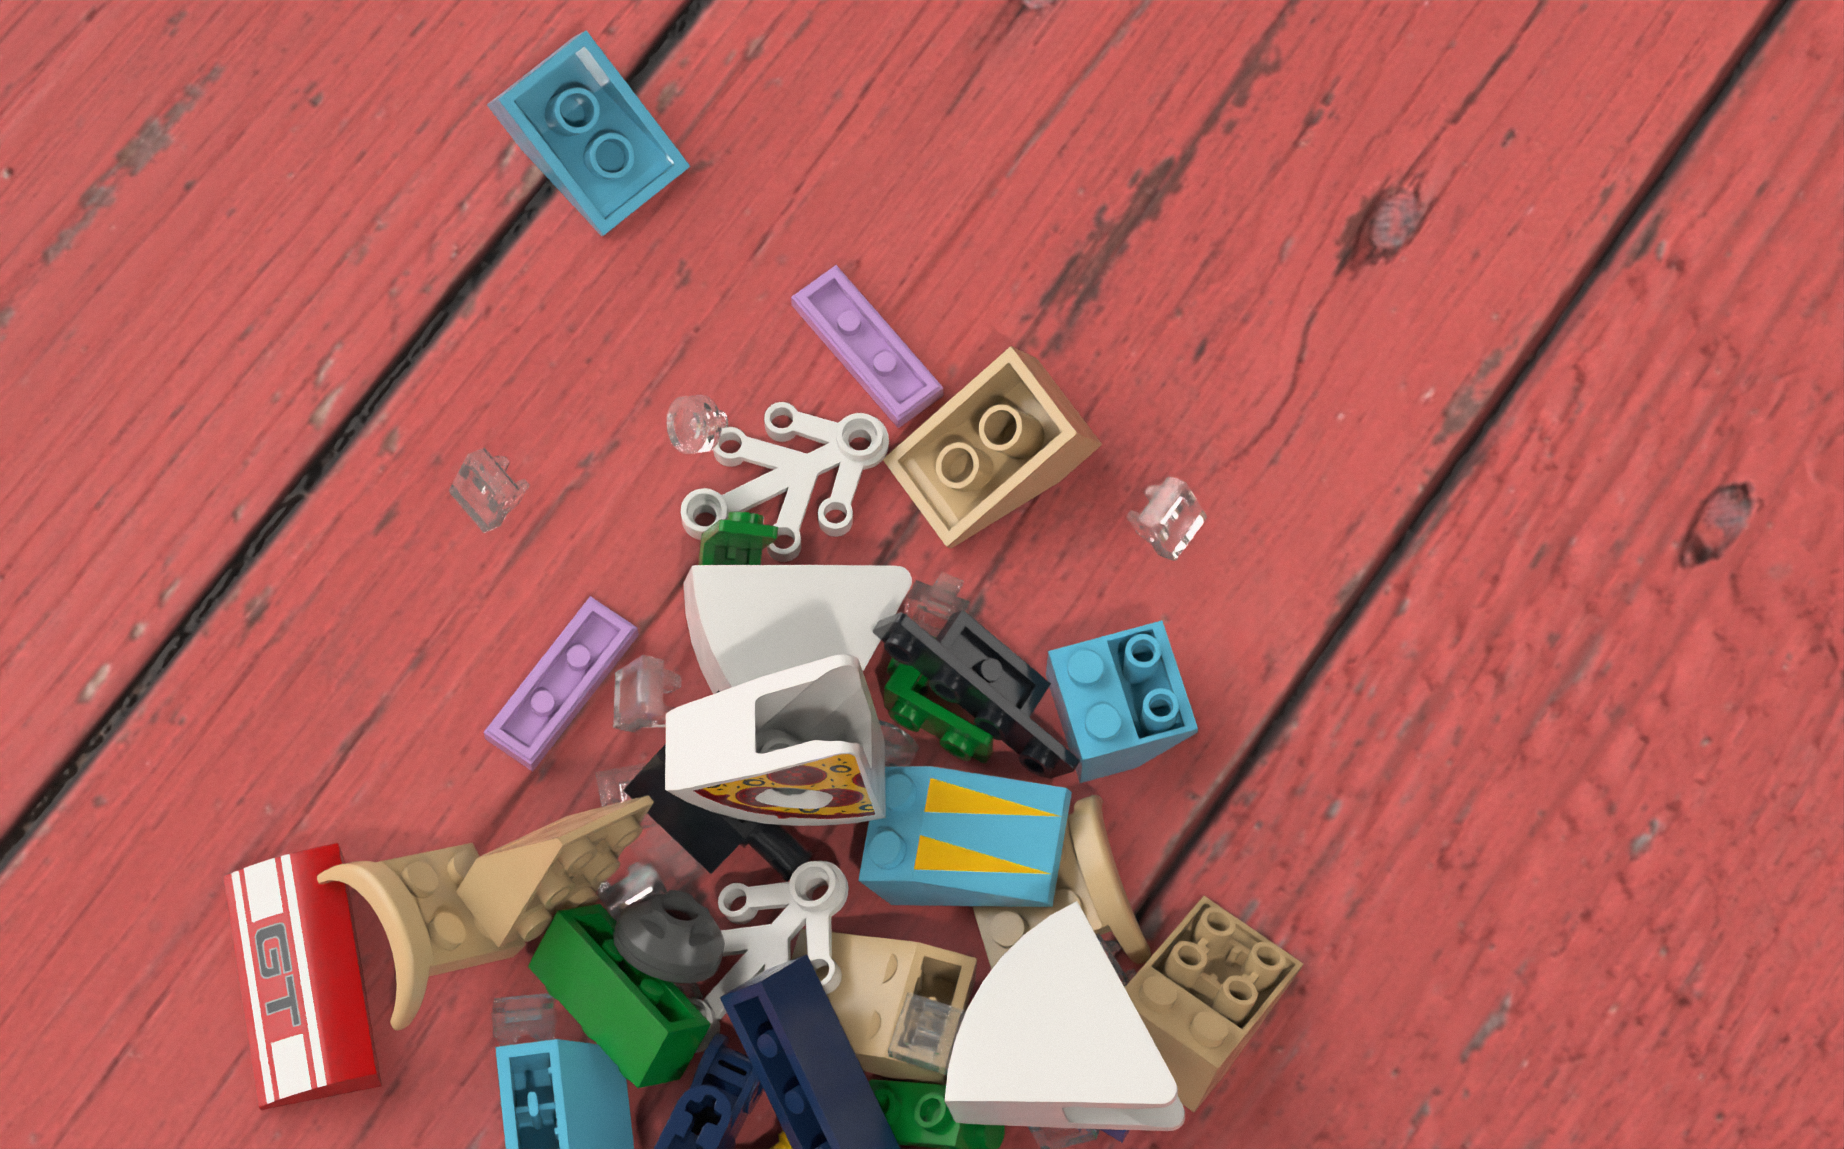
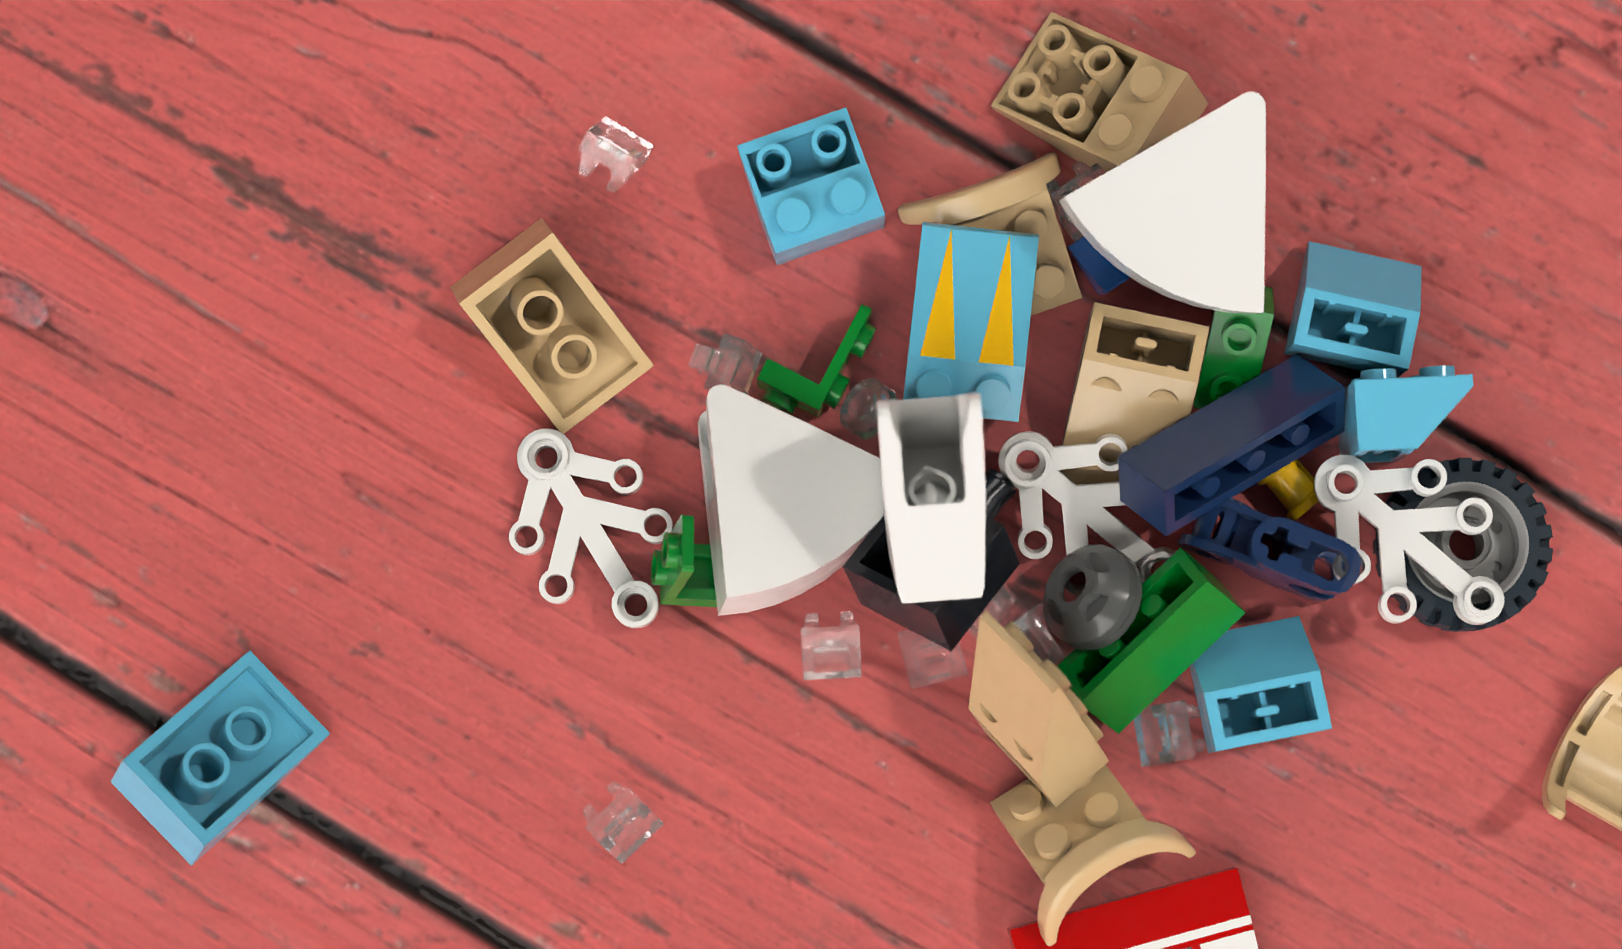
camera: 90 degrees left, 15 degrees up
lavender tile [483,596,639,772] -> none
clear tile [666,395,728,454] -> none
lavender tile [791,265,943,428] -> none
black bracket [873,610,1080,779] -> none
clear tile [888,992,966,1075] -> none

